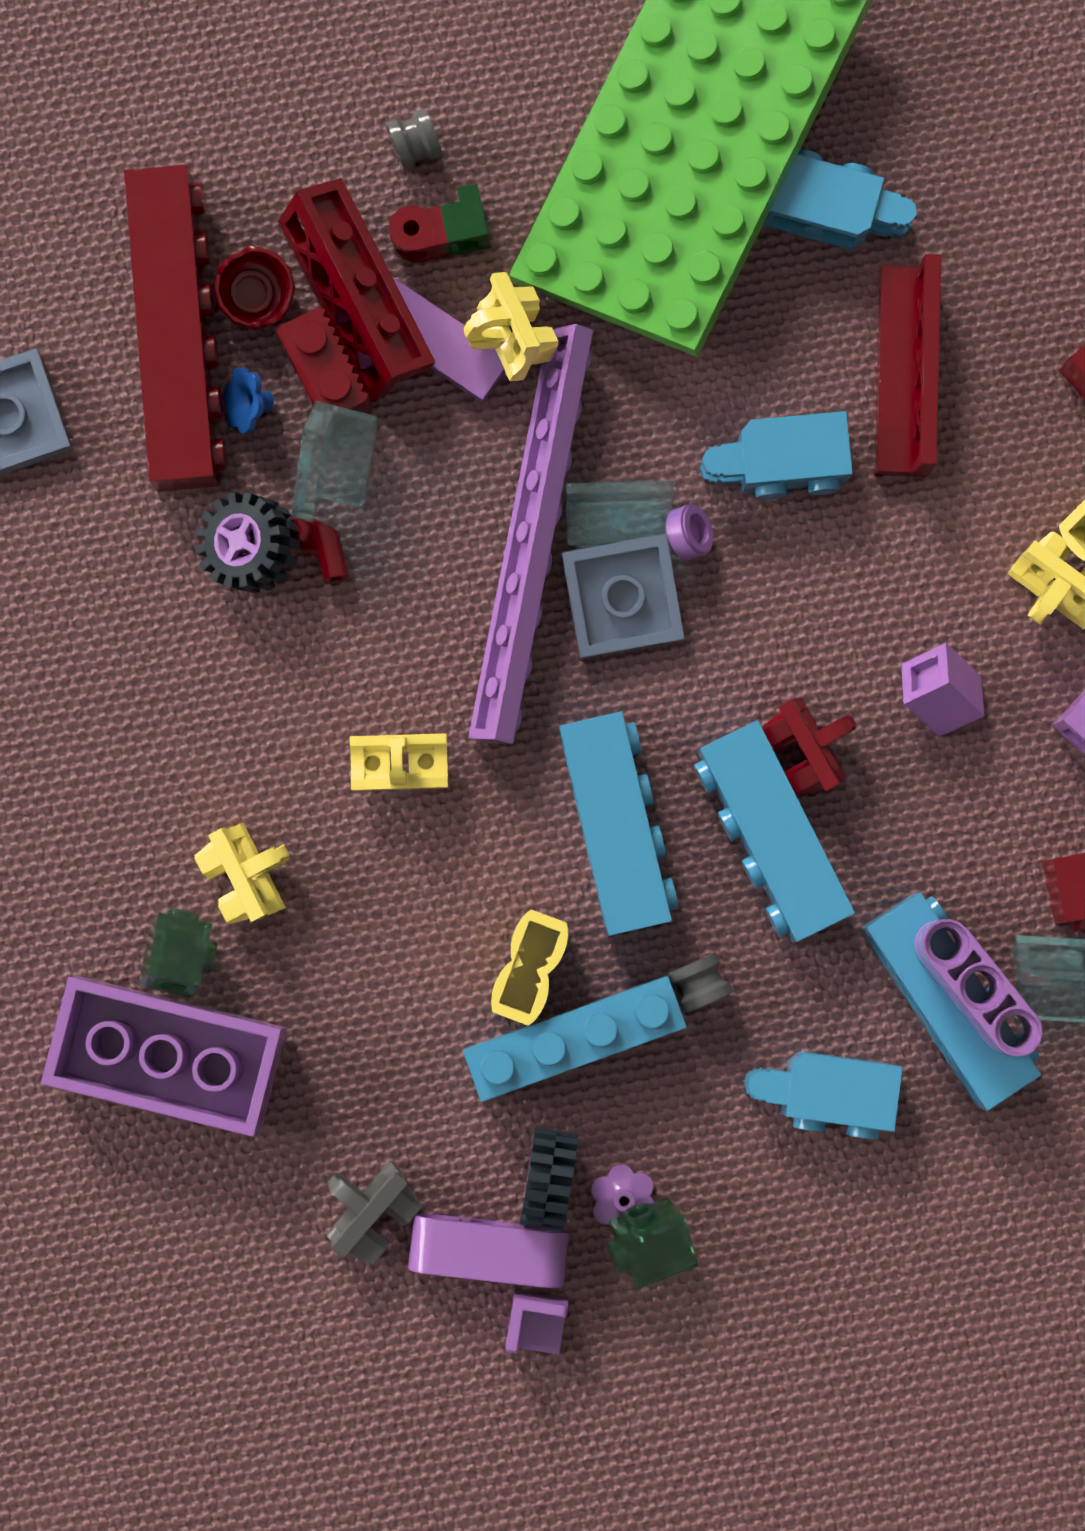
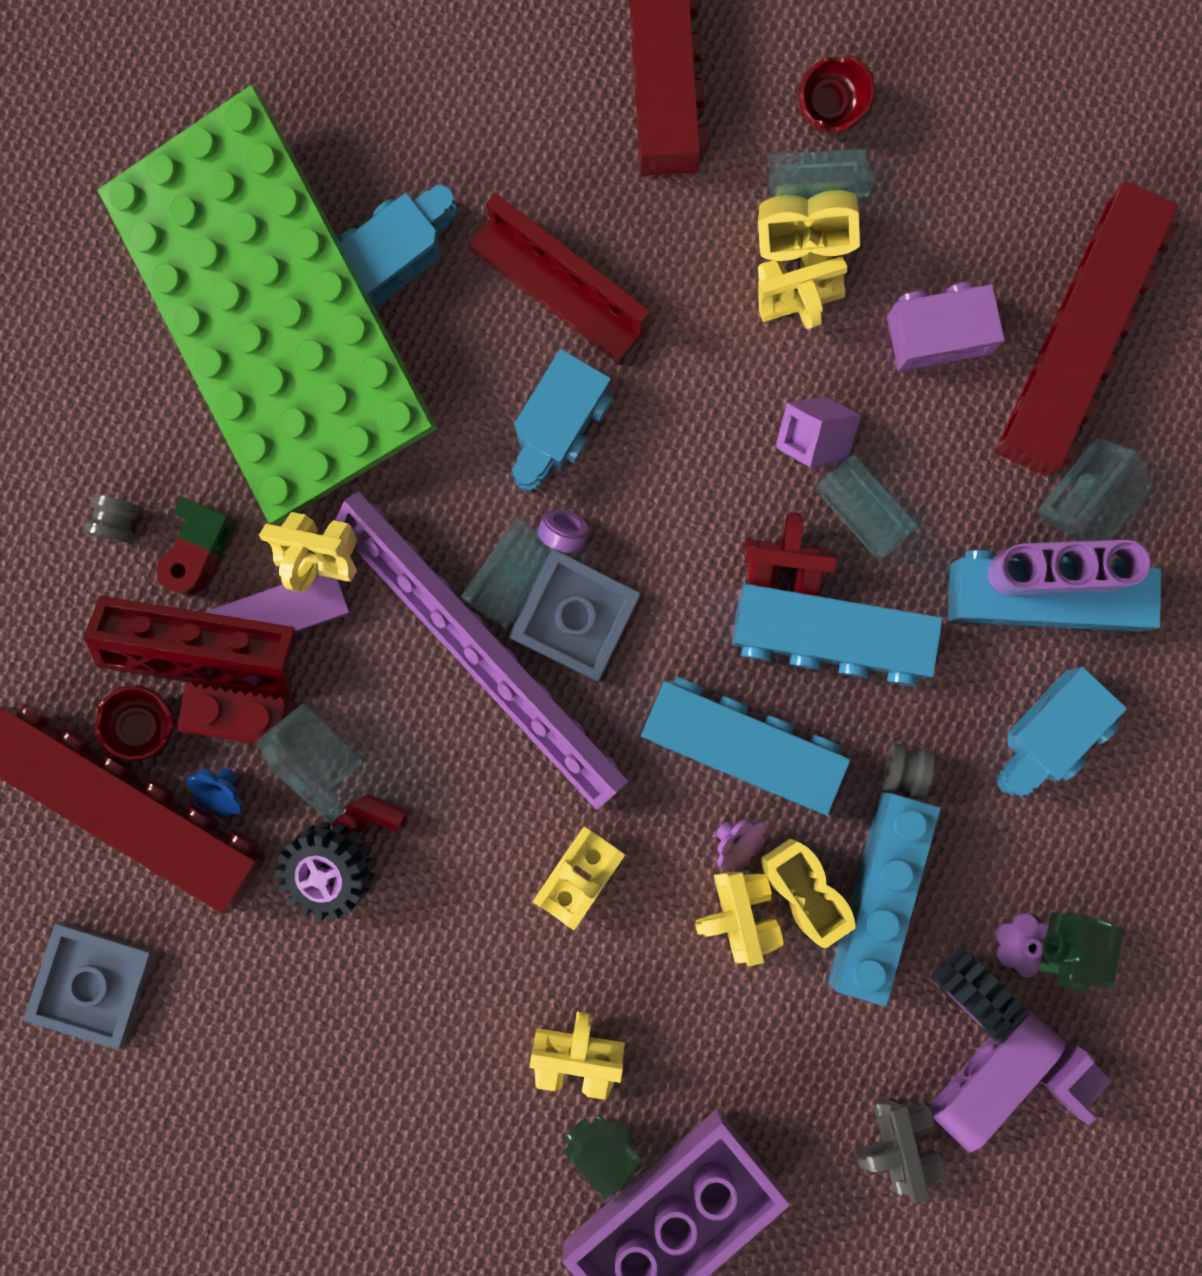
camera: 50 degrees left, 0 degrees up
none -> light yellow hips [695,871,784,967]
none -> medium lavender plant [716,819,766,871]
none -> clear light blue panel [814,454,919,561]

